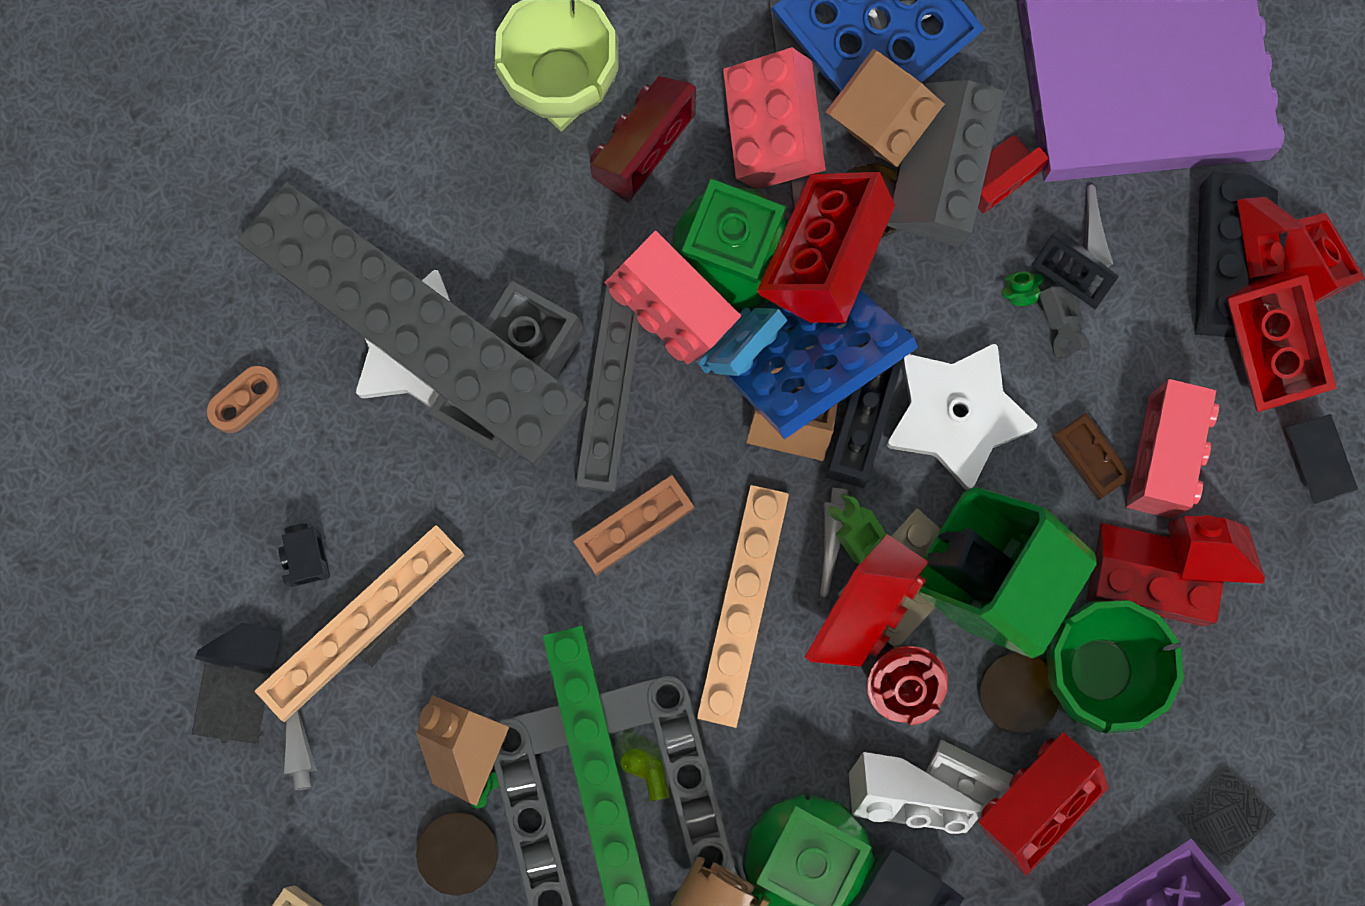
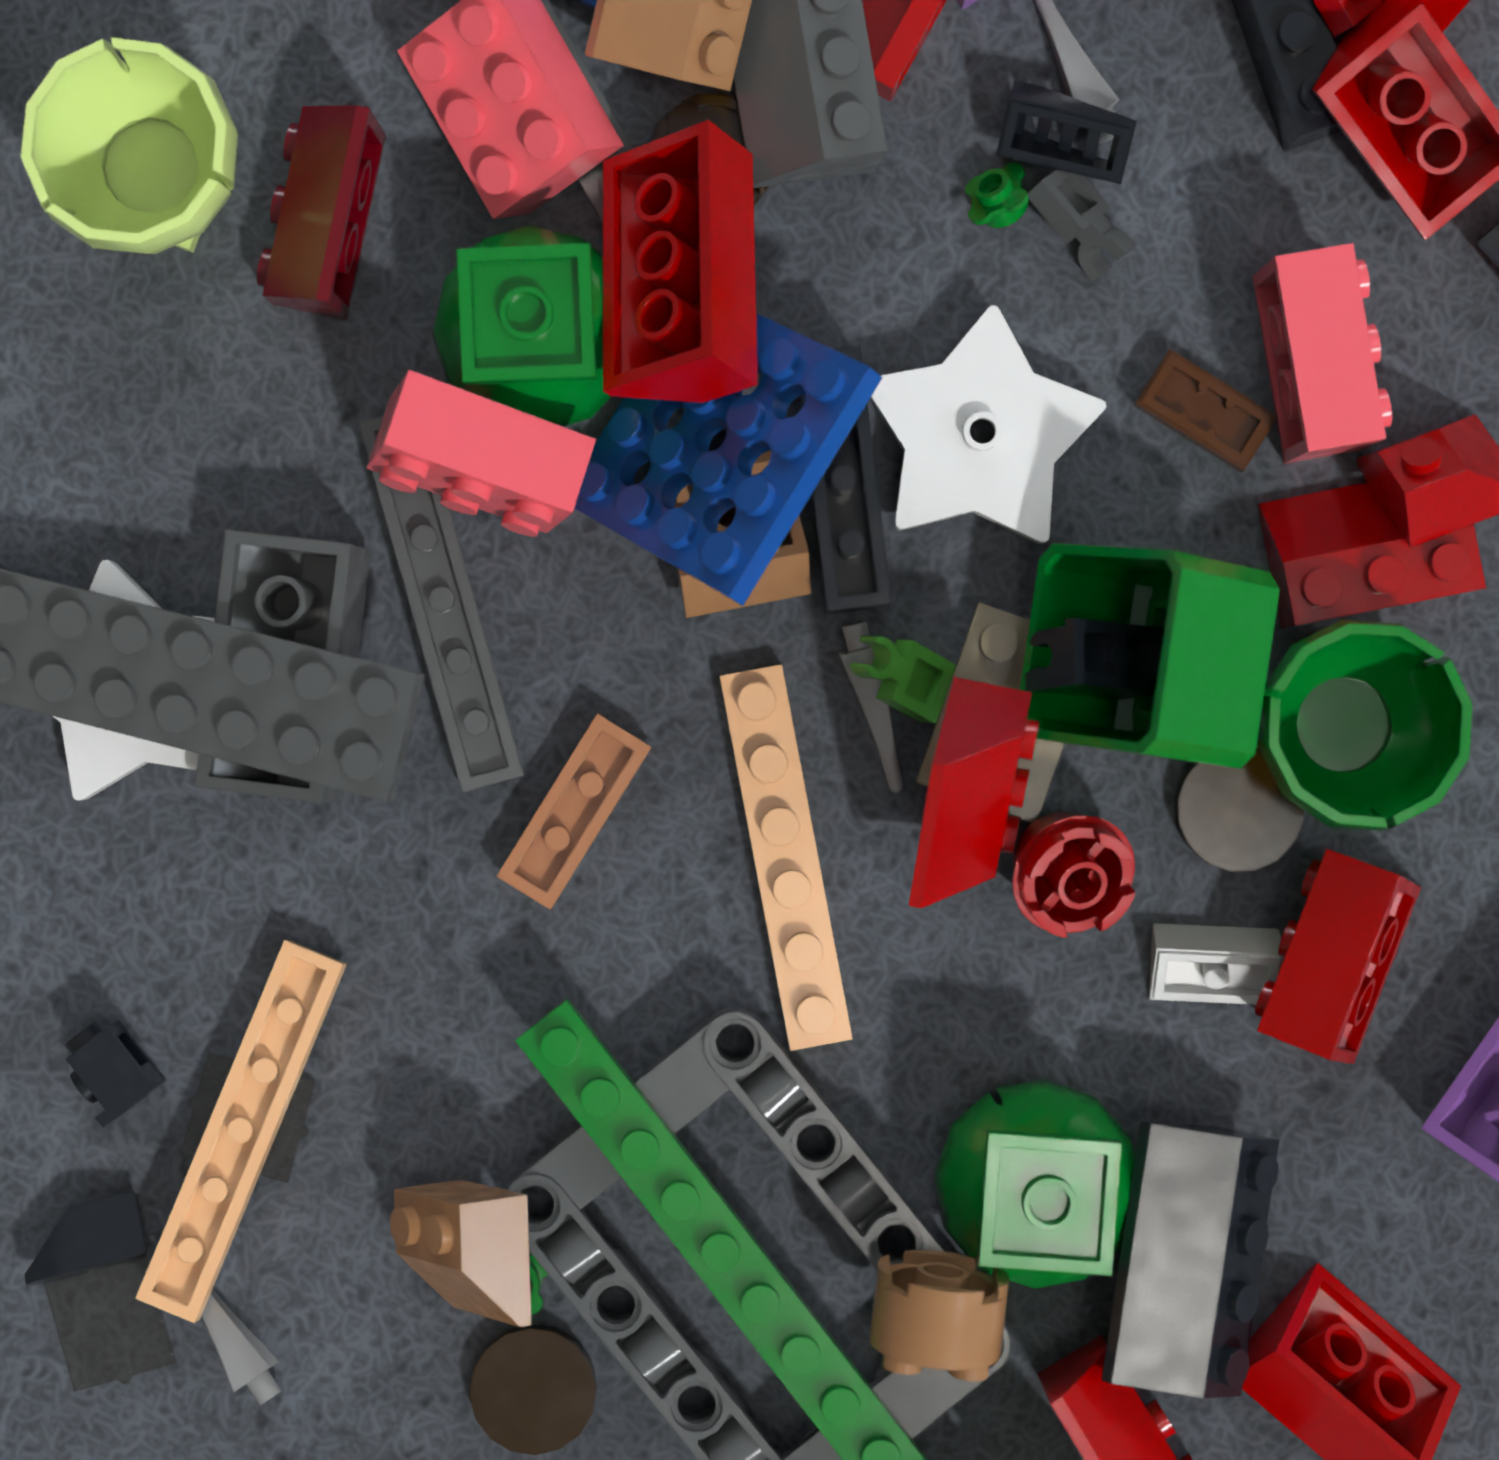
camera: 15 degrees left, 10 degrees up
clear neon green arm [620,749,669,802] -> none
dark azure plate [696,308,787,376] -> none
white slope [849,752,983,834] -> none

